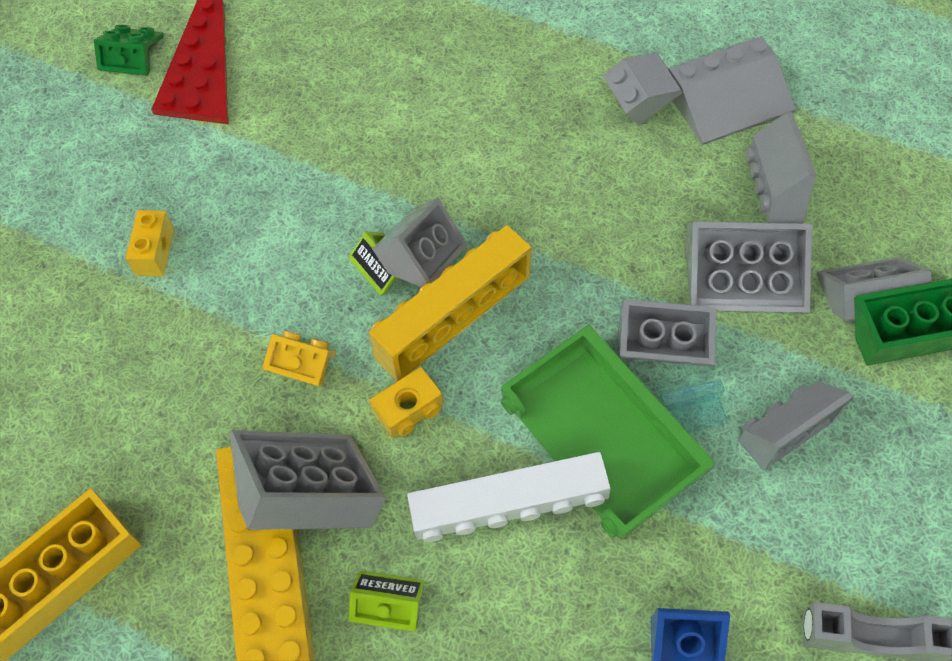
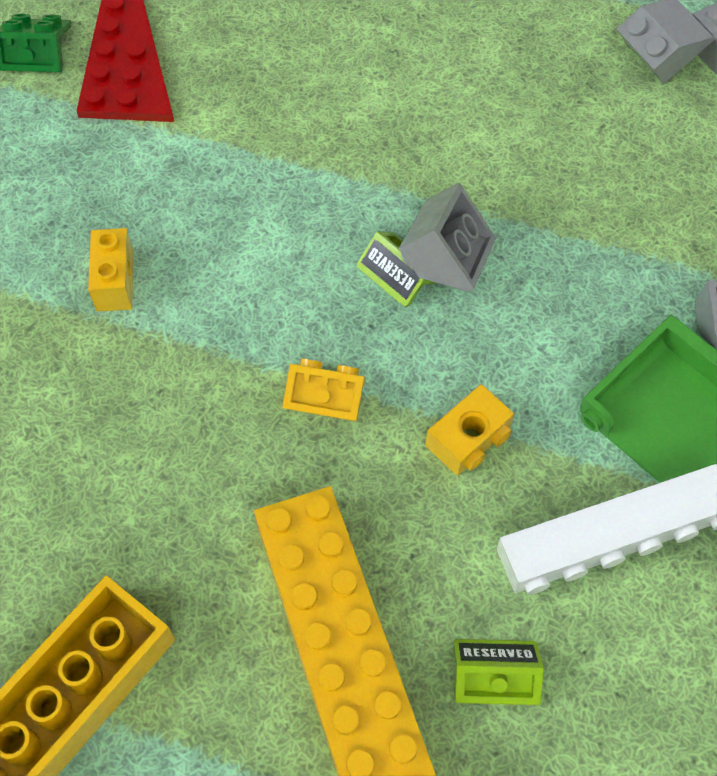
camera: 10 degrees left, 0 degrees up
light grey slope [230,430,386,530] -> none
yellow brick [368,225,532,382] -> none

